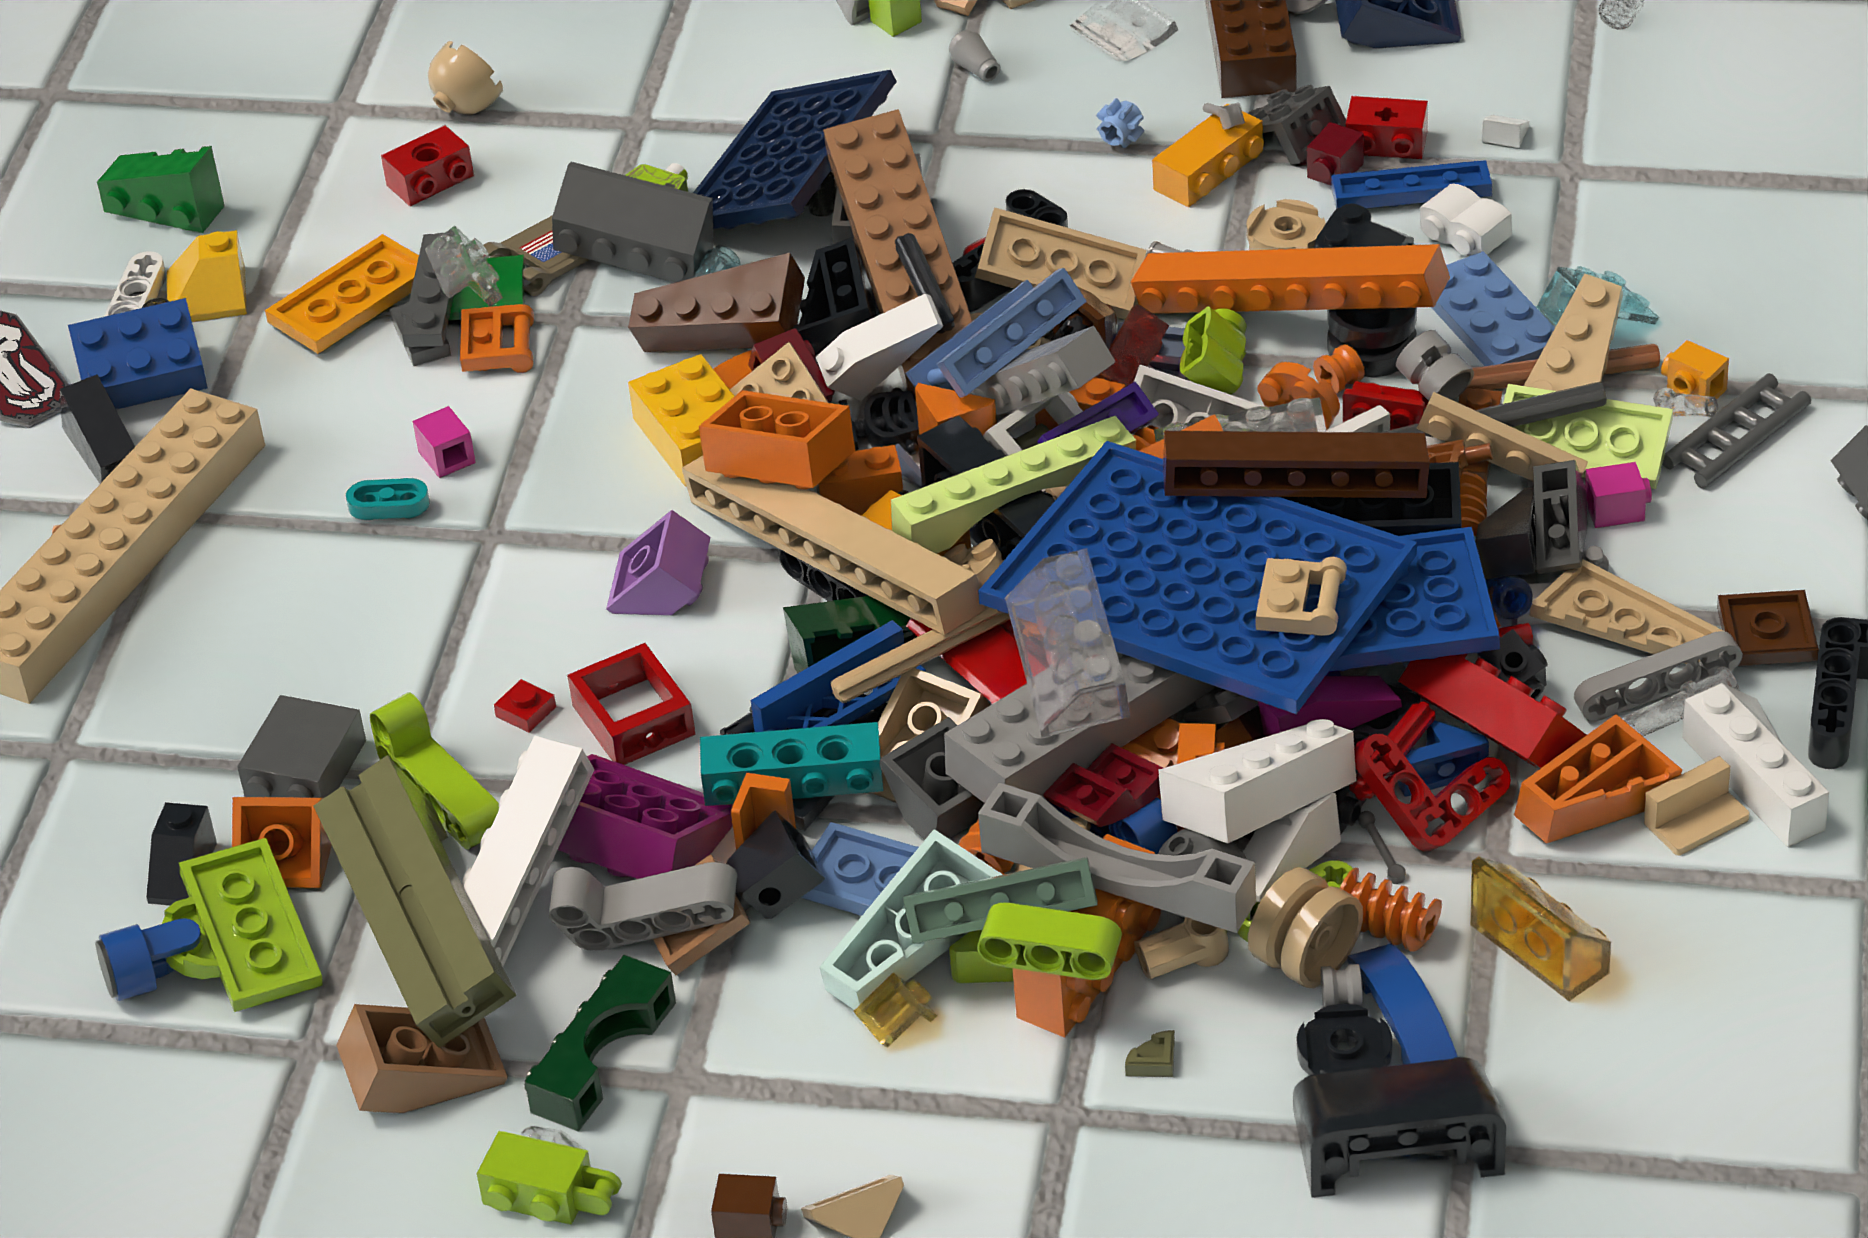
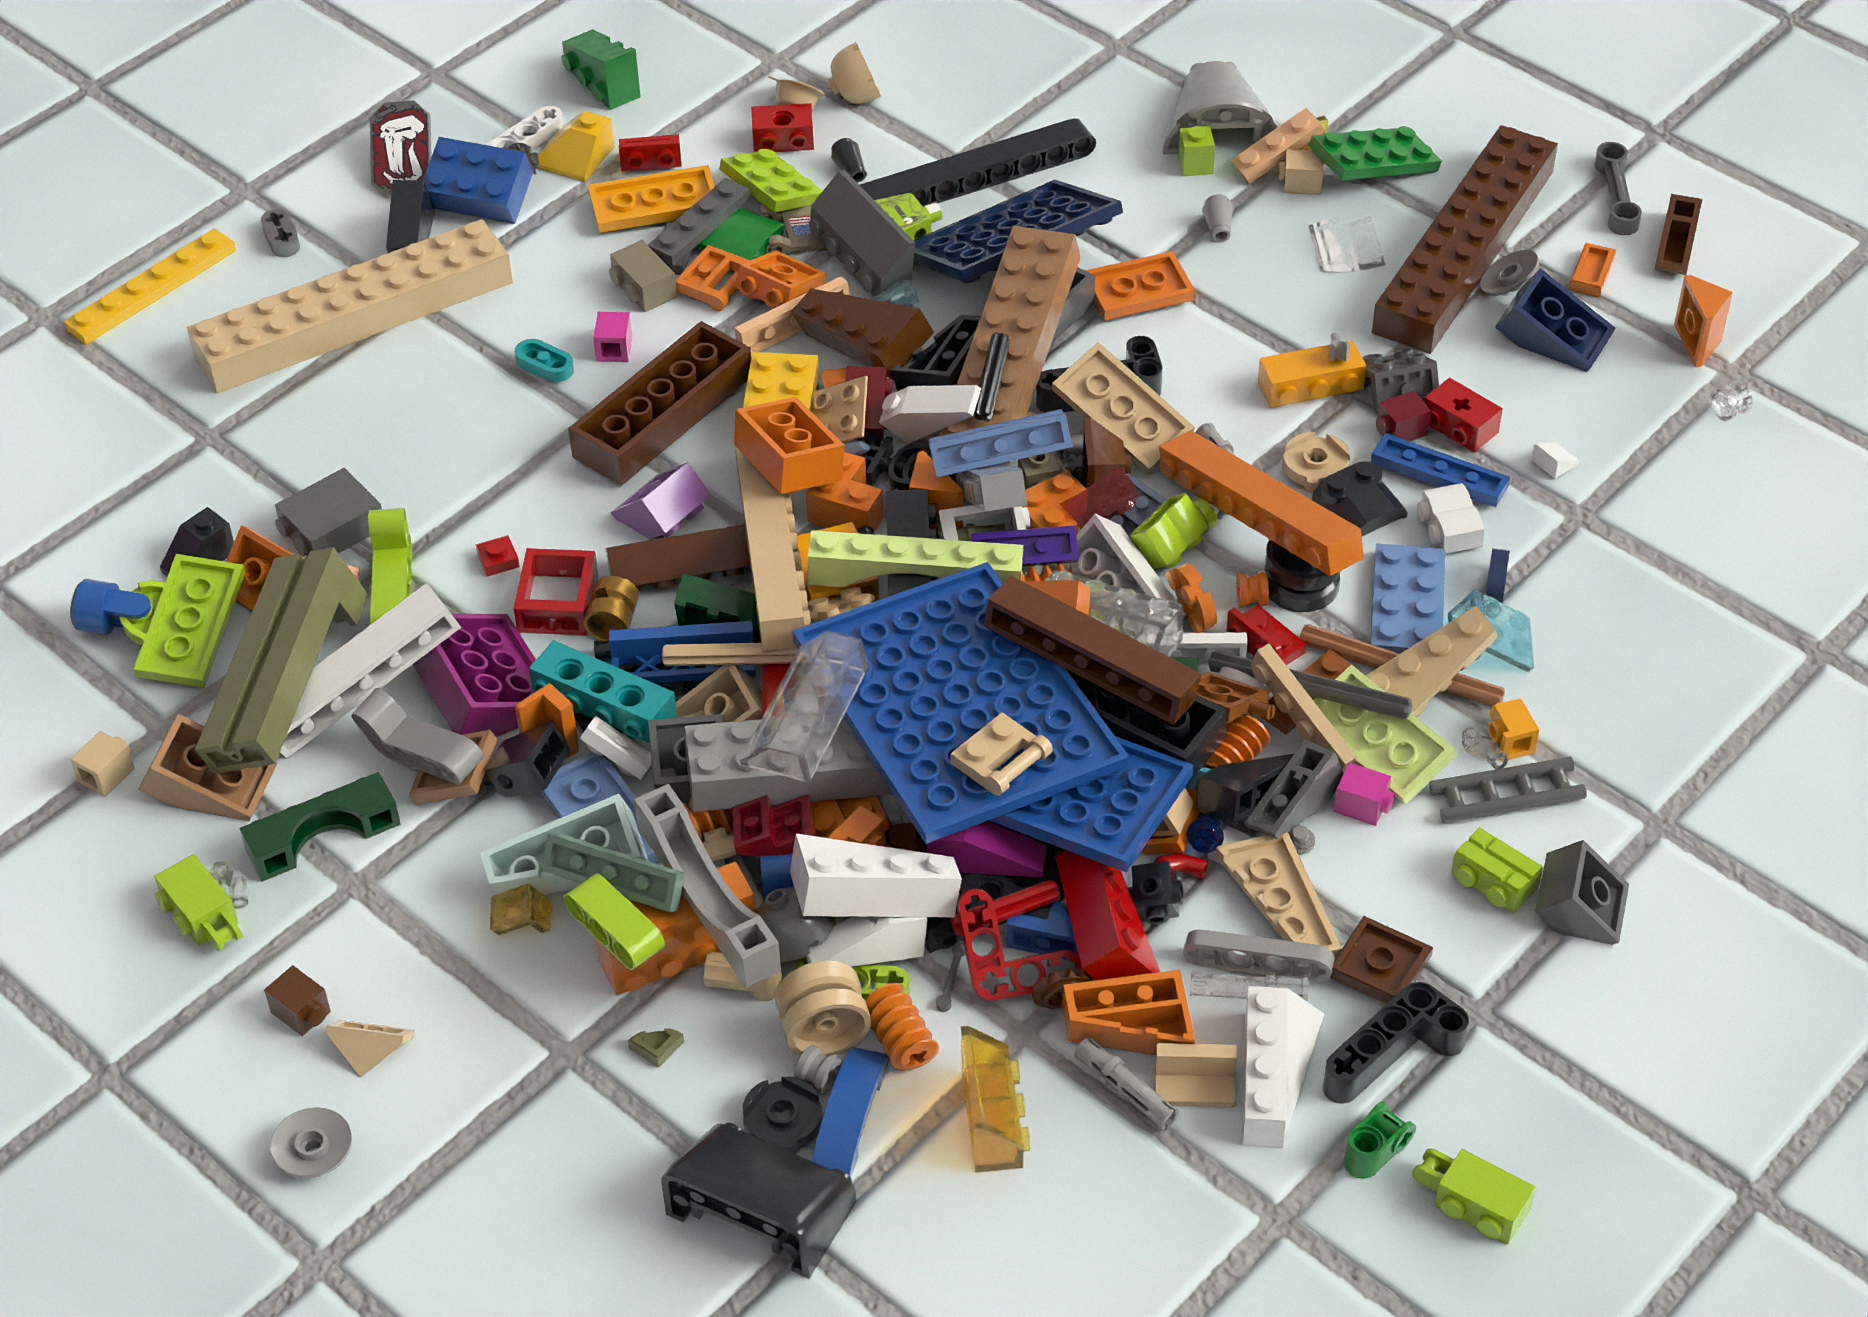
camera: 30 degrees right, 5 degrees up
clear bracket [425,226,503,307] -> none
light blue gear [1096,98,1145,148] -> none
light grey wheel [1396,330,1474,401] -> none
none -> tan brick [70,731,135,797]
none -> reddish brown brick [568,321,751,486]
none -> white plate [580,716,652,780]
none -> pearl gold wheel [583,576,639,641]
none -> reddish brown wedge [605,525,750,592]
none -> dark tan brick [609,240,678,312]
none -> red bracket [618,134,682,171]
none -> lime plate [719,149,823,213]
none -> light nougat plate [734,276,849,356]
none -> orange plate [735,250,827,308]
none -> tan piece [768,76,824,111]
none -> black cone [831,138,867,183]
none -> black beam [860,118,1096,207]
none -> reddish brown gear [1031,968,1093,1009]
none -> light grey pin [1074,1037,1179,1130]
none -> orange plate [1085,251,1195,320]
none -> lime brick [1451,827,1543,913]
none -> dark blue beam [1484,548,1510,606]

